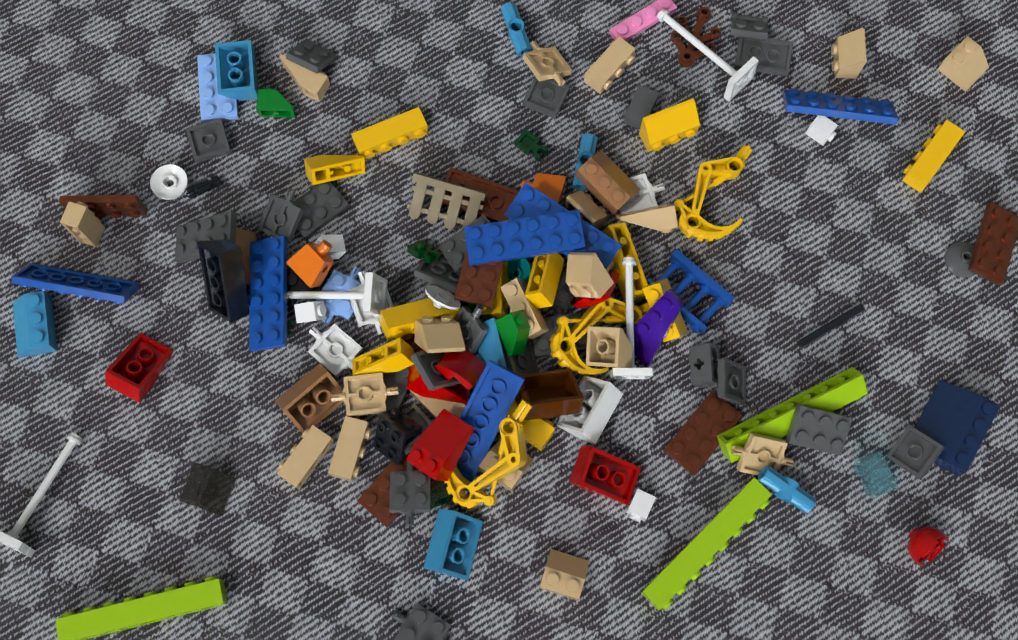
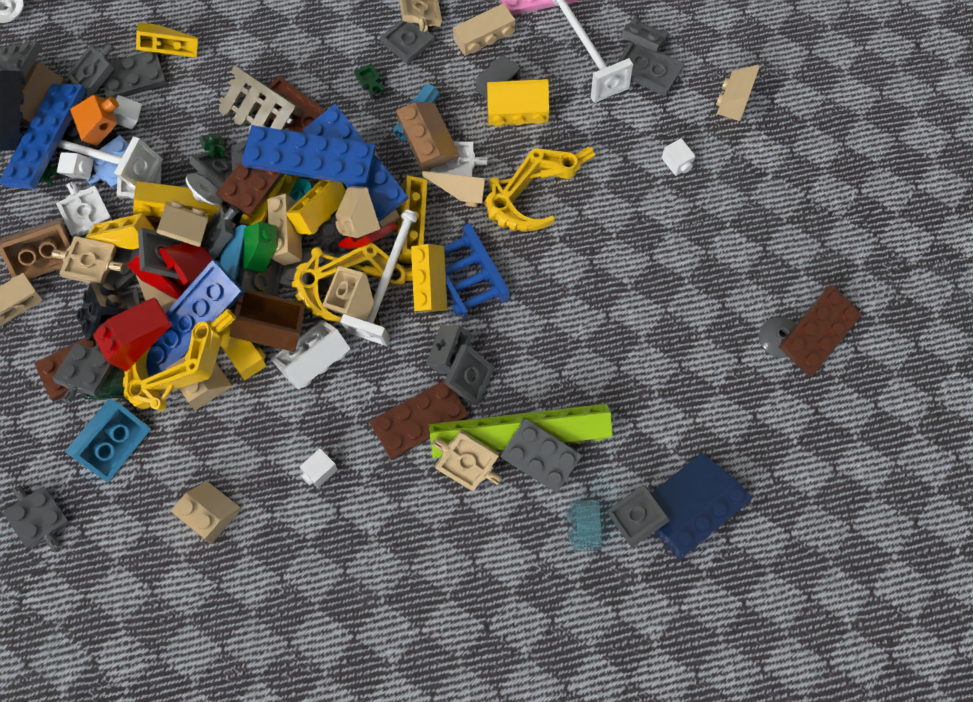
camera: 20 degrees right, 5 degrees down
black axle [185,175,222,199] -> none
tan brick [328,416,372,482] -> none
yellow brick [351,107,429,159] -> none
orange torso [520,173,566,204] -> none
tan slope [565,191,608,229] -> none
red slope [568,446,641,505] -> none
dark purple wing [634,289,684,368] -> none
lime brick [641,477,772,611] -> none
copper plant [670,7,721,68] -> none
dark azure piece [758,466,816,513] -> none
blue plate [783,88,898,125] -> none
black bar [797,304,864,348] -> none
yellow brick [902,120,966,193] -> none
red cylinder [907,526,949,567] -> none
tan slope [938,36,989,92] -> none

